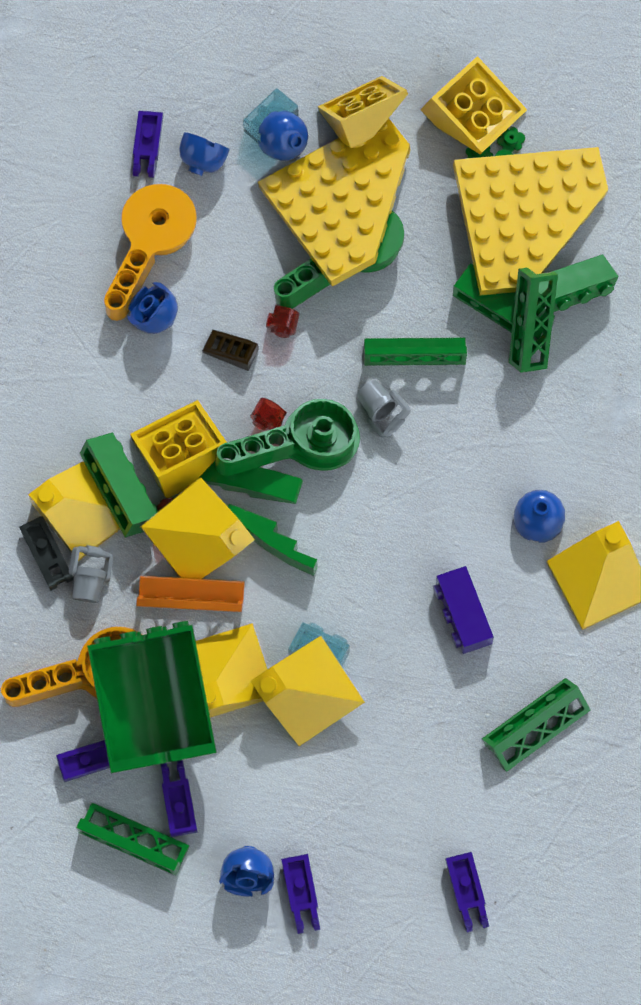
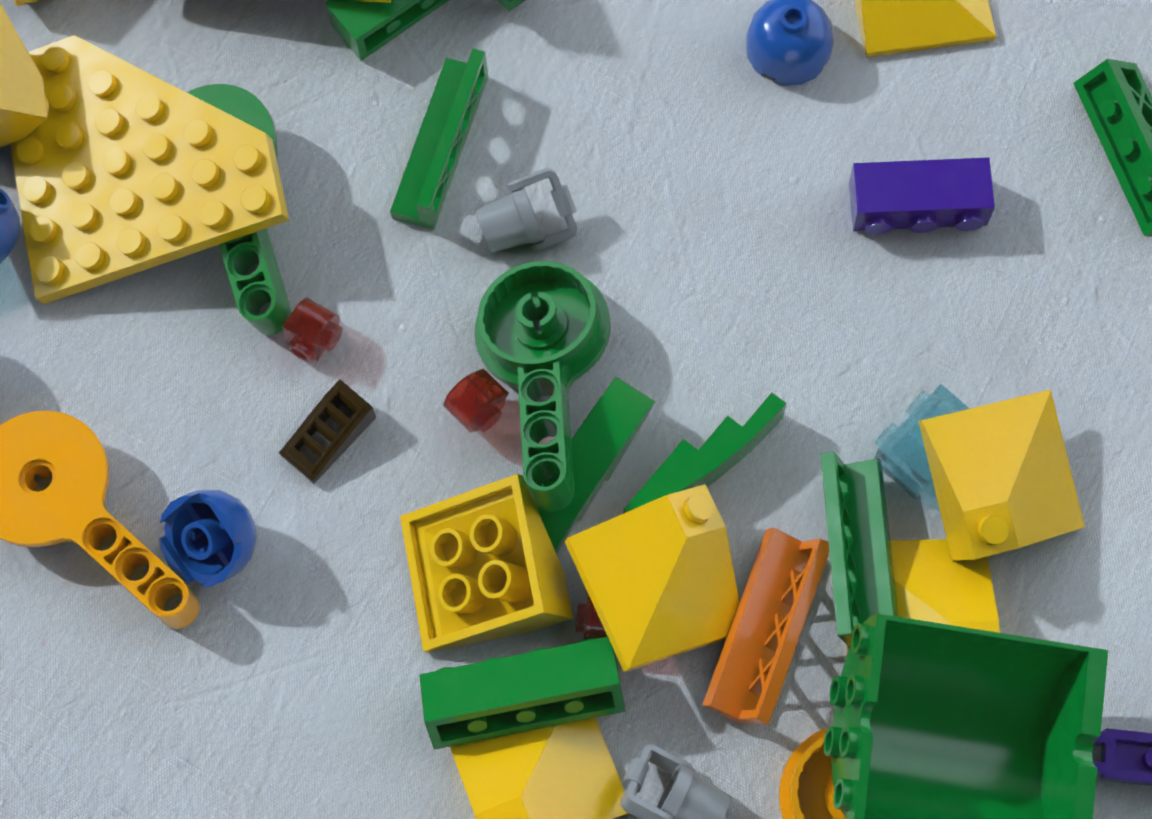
camera: 70 degrees left, 0 degrees up
none -> green fence [820,451,898,647]

